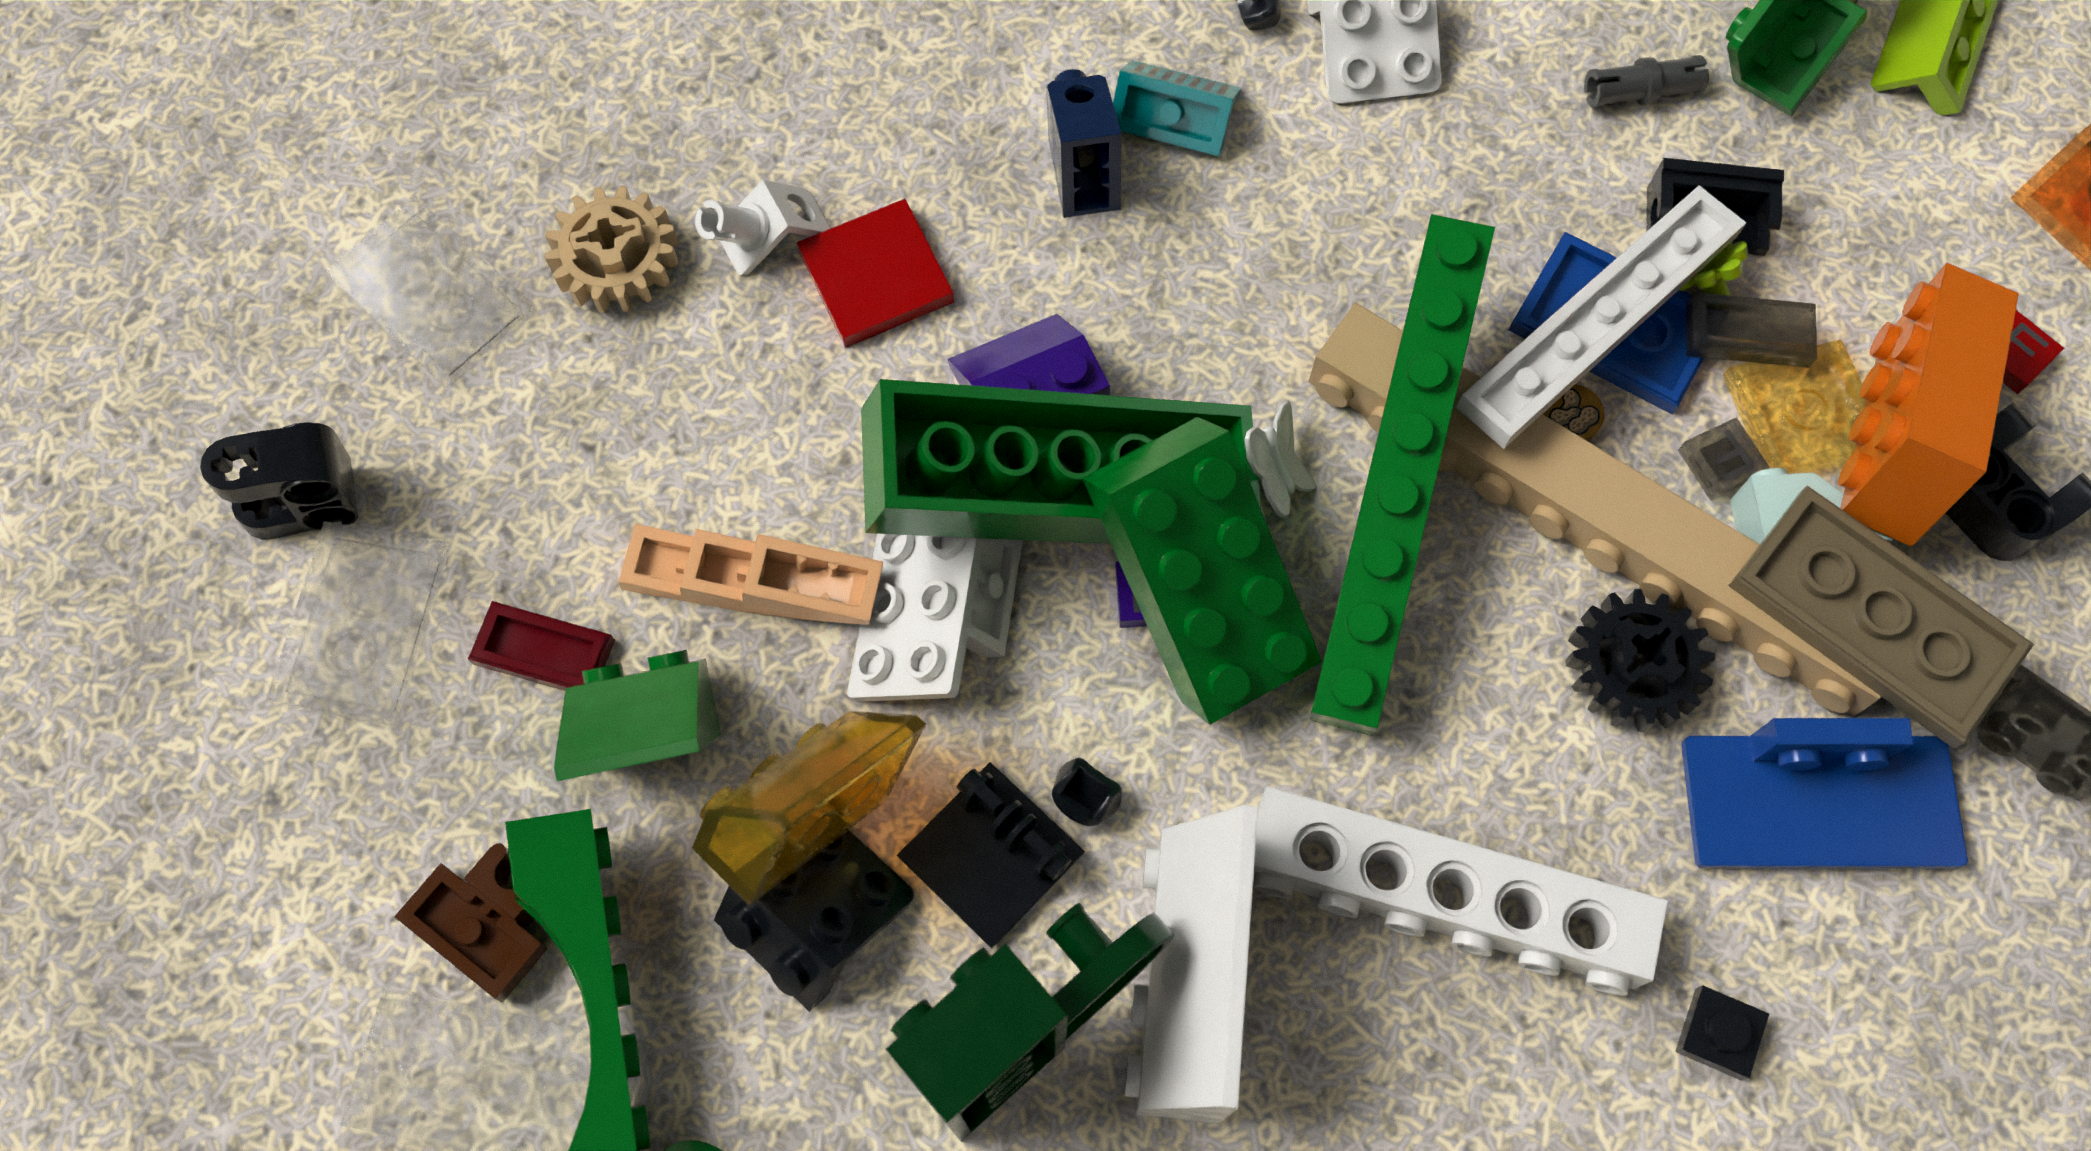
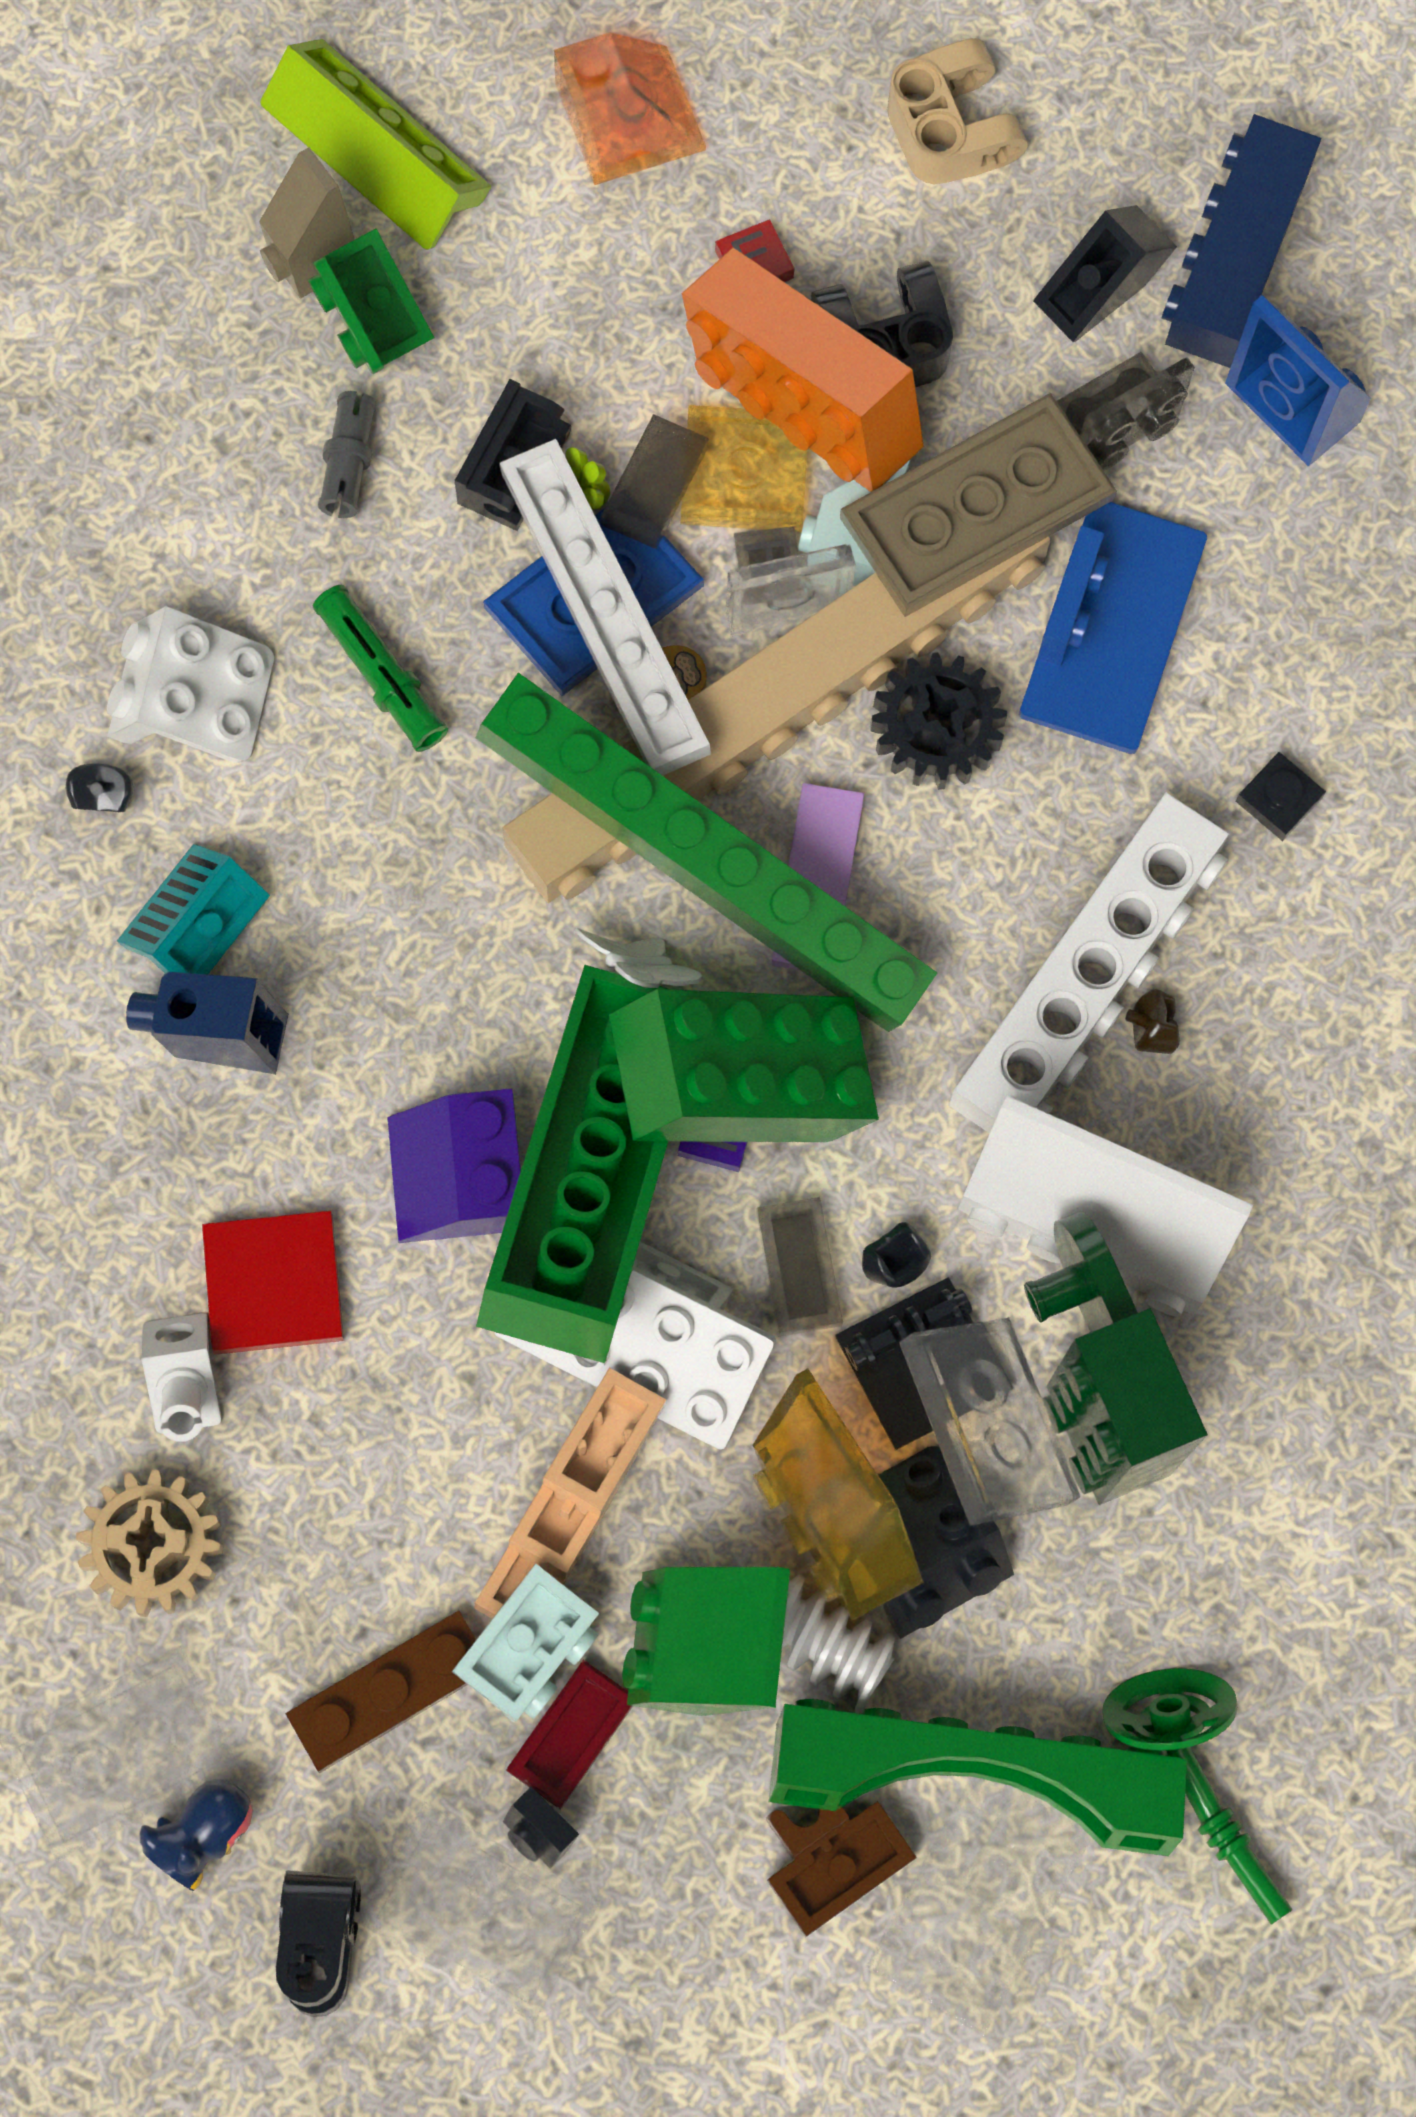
camera: 75 degrees left, 5 degrees up
none -> dark blue animal [139,1779,253,1891]
none -> reddish brown plate [285,1610,476,1773]
none -> green pin [313,585,448,752]
none -> light aqua bracket [452,1564,599,1722]
none -> black plate [503,1786,579,1869]
none -> clear tile [725,544,856,637]
none -> clear smoke tile [756,1197,843,1337]
none -> lavender tile [772,783,864,970]
none -> white piece [782,1574,895,1714]
none -> clear tile [899,1317,1081,1526]
none -> dark brown piece [1125,989,1180,1054]

